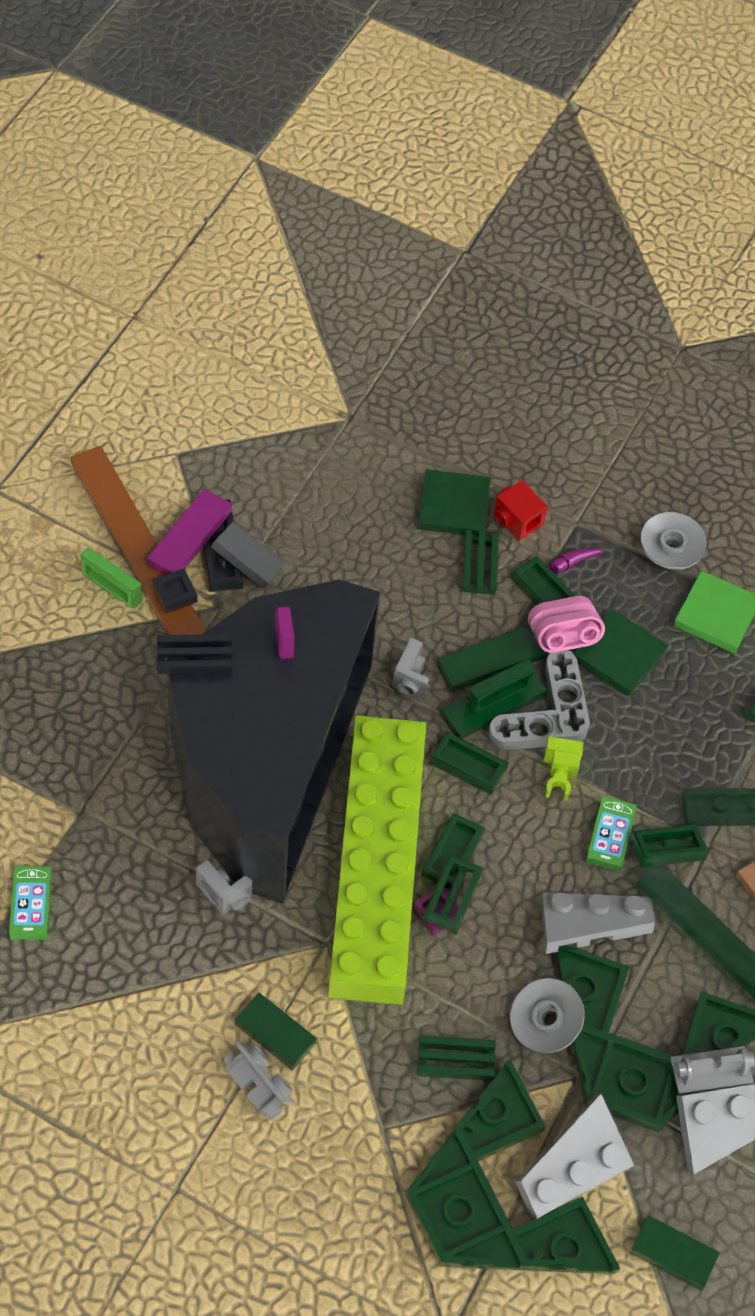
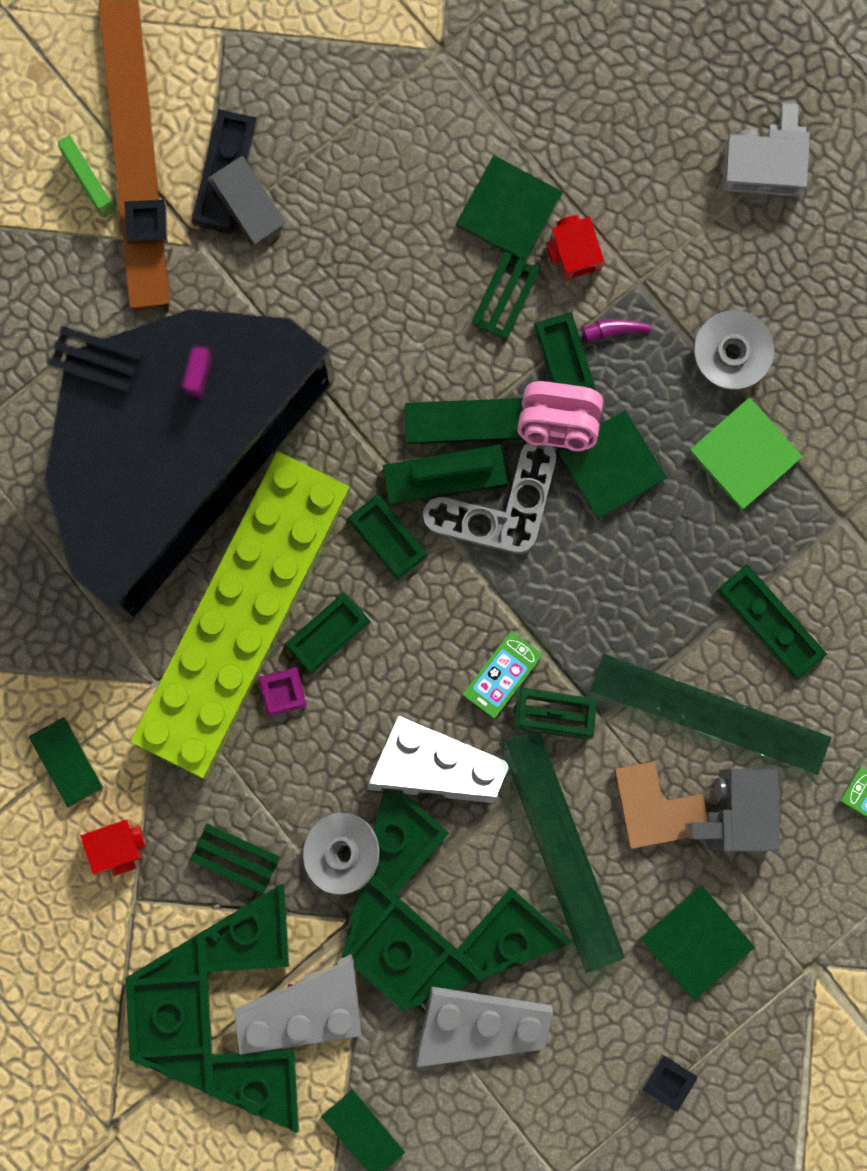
camera: 25 degrees right, 25 degrees up
magenta tile [147,489,232,575] -> none
light grey bracket [196,860,252,915] -> none
light grey hinge [224,1042,296,1120] -> none
light grey bracket [392,638,429,699] -> none
dark green tile [422,855,483,935] -> none
lime piece [543,736,584,801] -> none
light grey hinge [670,1046,755,1095] -> none
none -> red brick [80,819,147,877]
none -> light grey hinge [722,103,810,196]

